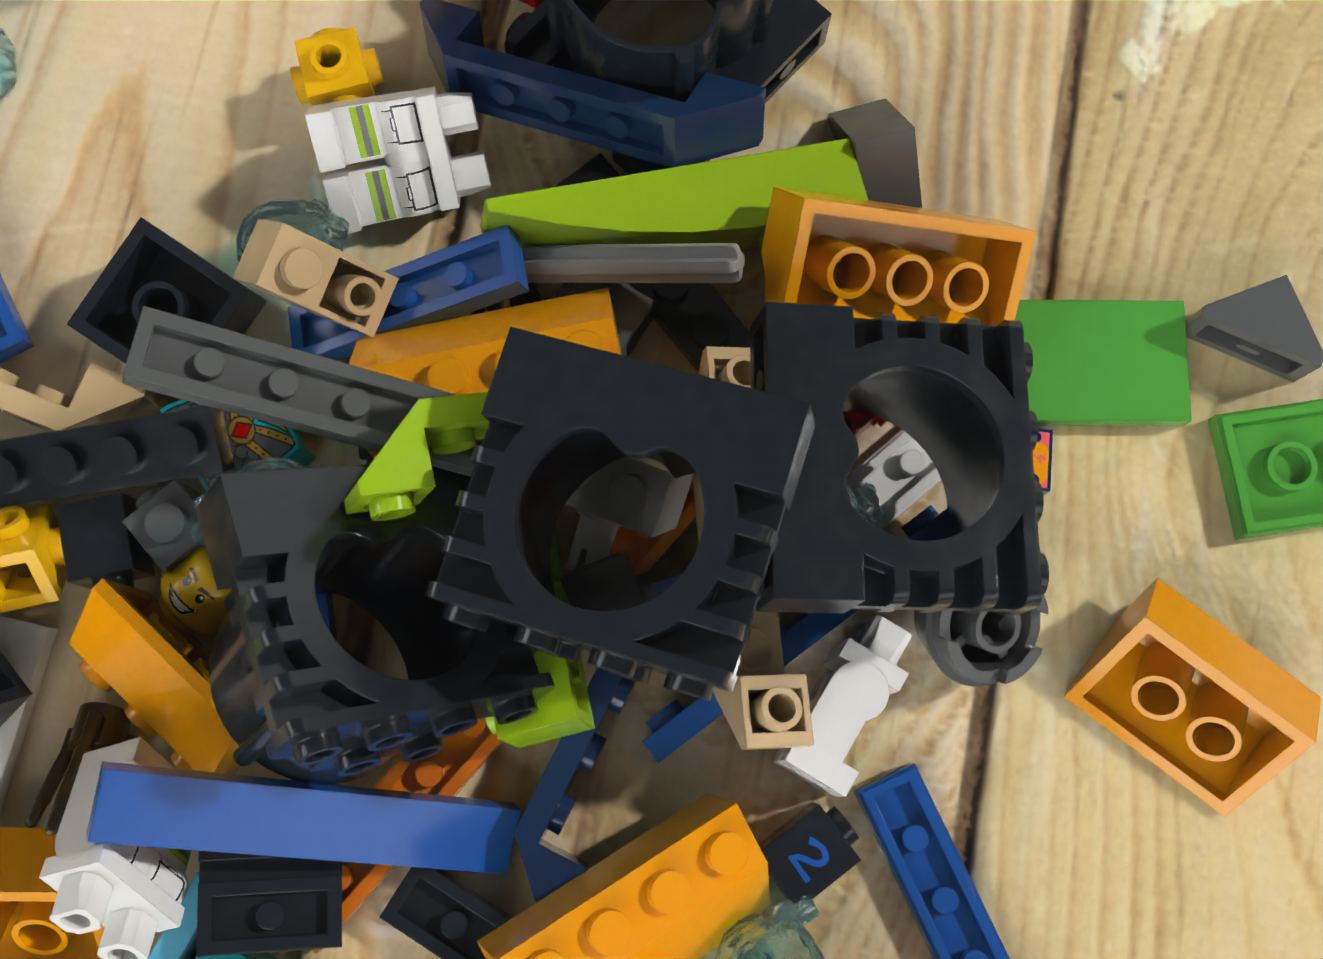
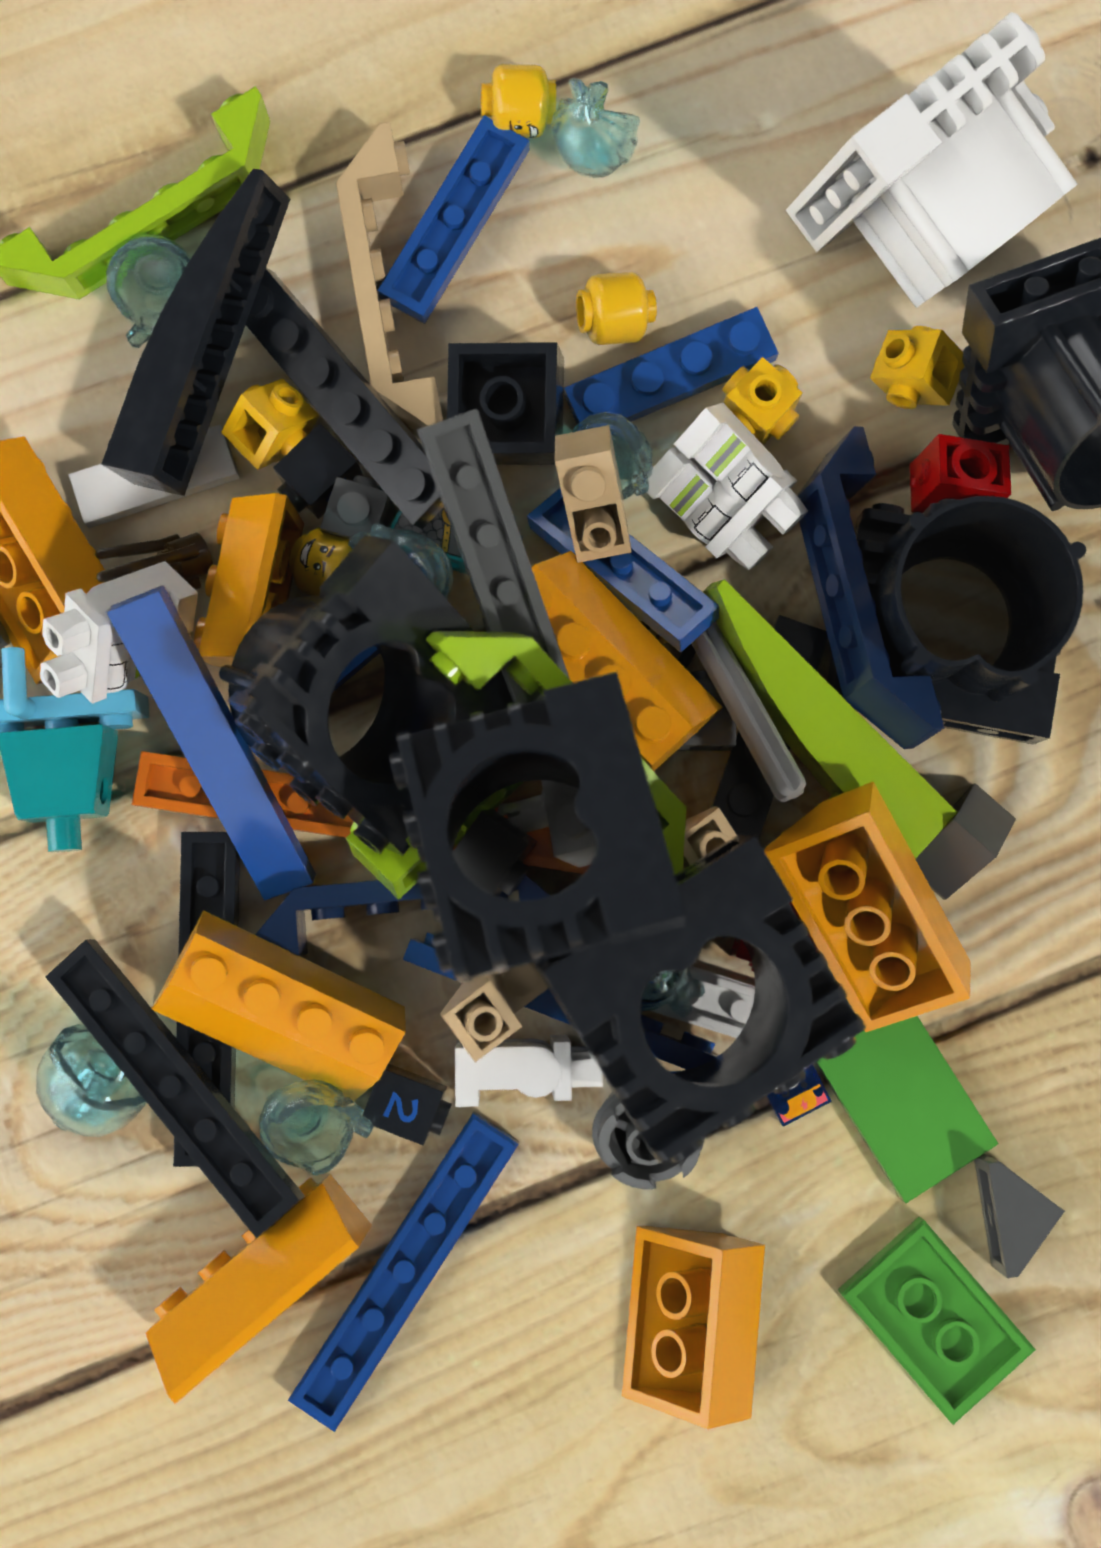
camera: 60 degrees right, 5 degrees up
black plate [196,851,342,957] -> none
none -> blue plate [564,307,779,431]
none -> yellow head [576,272,657,345]

